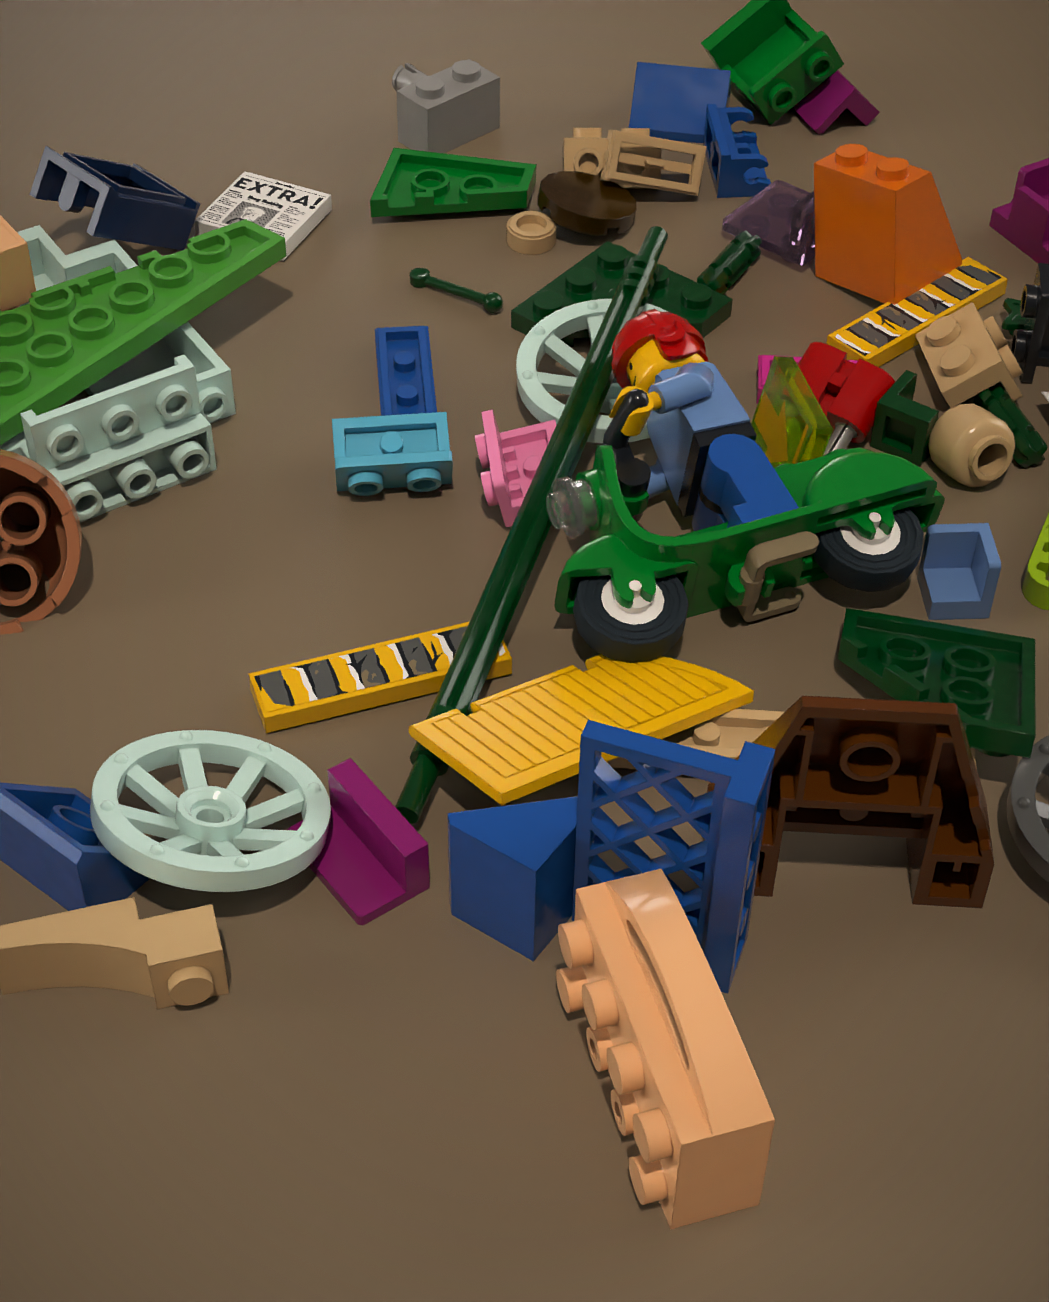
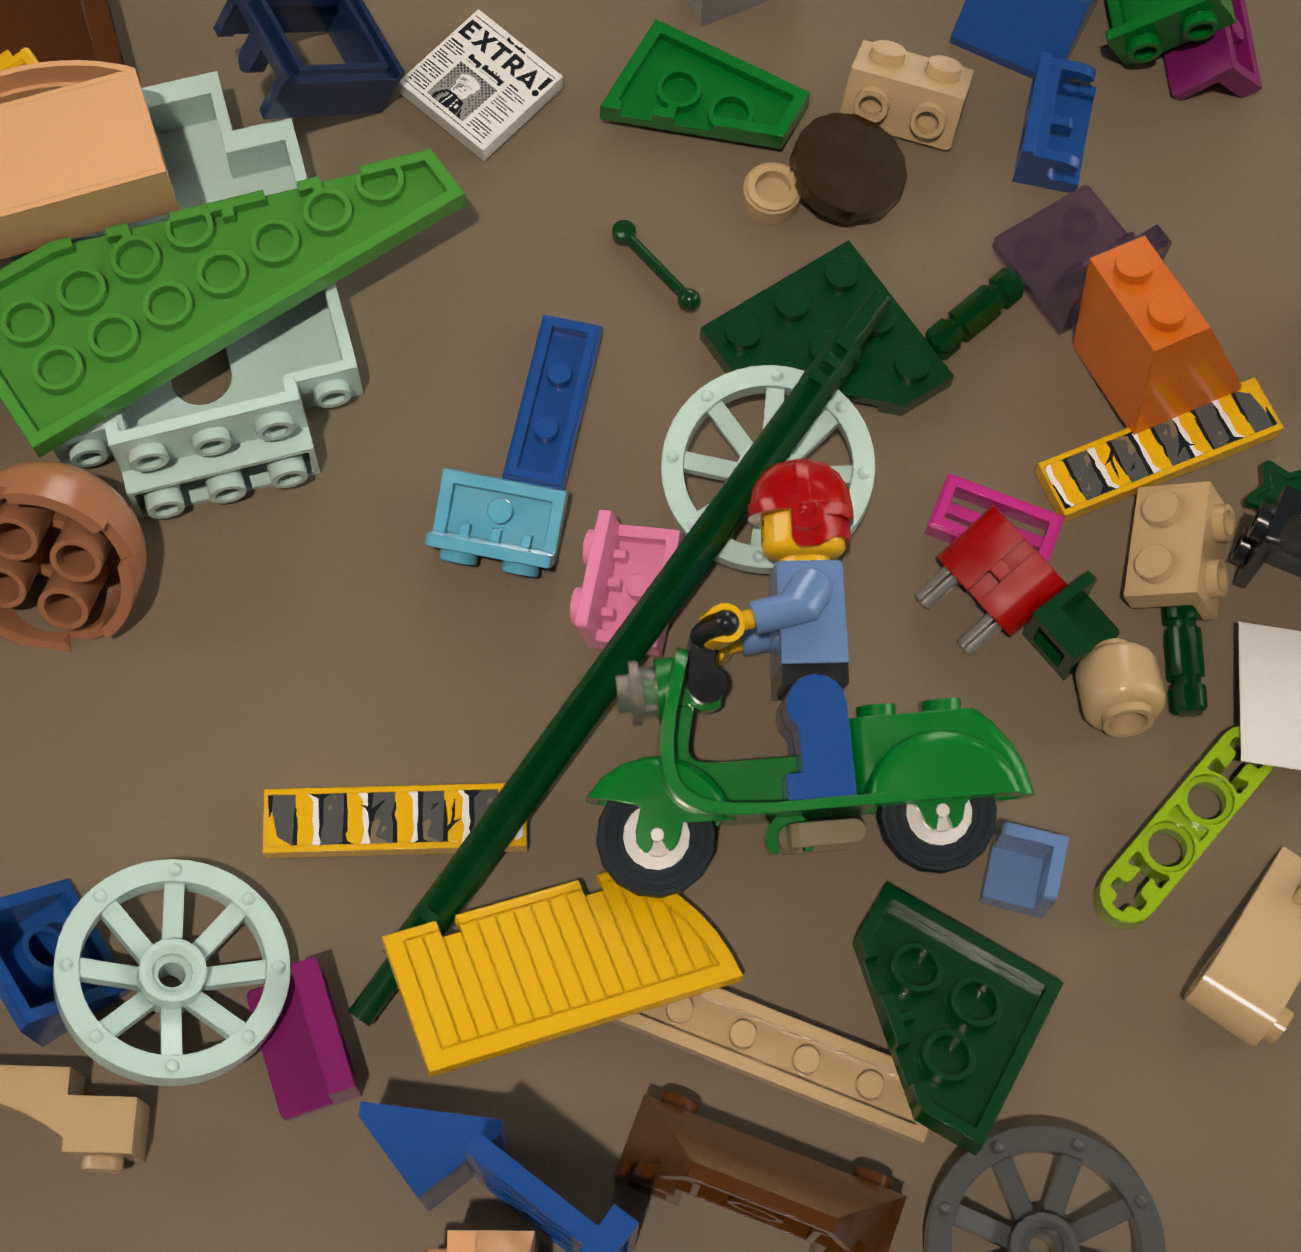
camera: 15 degrees right, 25 degrees up
tan tile [600,130,707,196] -> none
clear neon green tile [751,356,833,468] -> none

